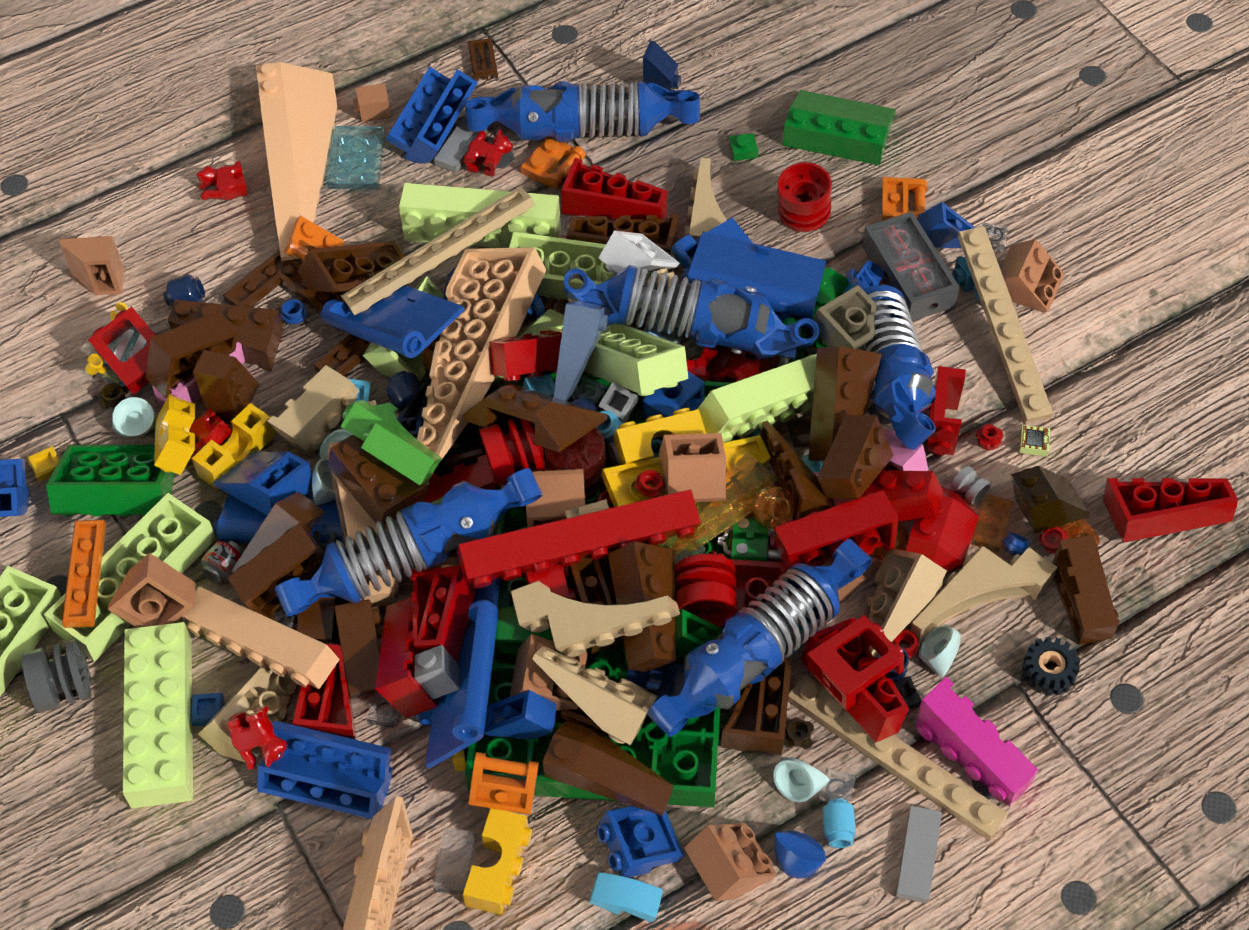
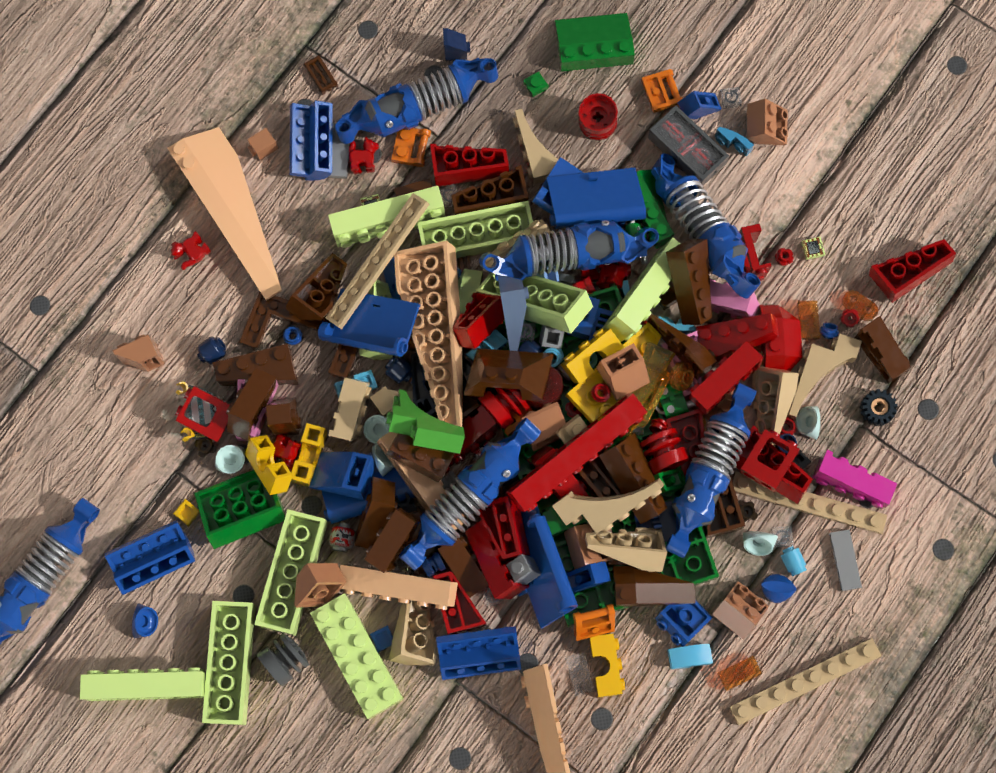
camera: 20 degrees left, 20 degrees up
orange tile [62,520,106,628] -> none
red animal [226,705,287,770] -> none
orange plate [284,215,345,260] -> none
clear light blue plate [327,126,385,189] -> none
white slope [599,230,680,275] -> none
dark tan slope [814,285,876,349] -> none
reddish brown wedge [817,415,894,499] -> none
light grey wheel [951,466,991,505] -> none
tan plate [958,226,1053,424] -> none
dark brown slope [1011,466,1090,533] -> none
none -> dark blue wheel [422,551,446,578]

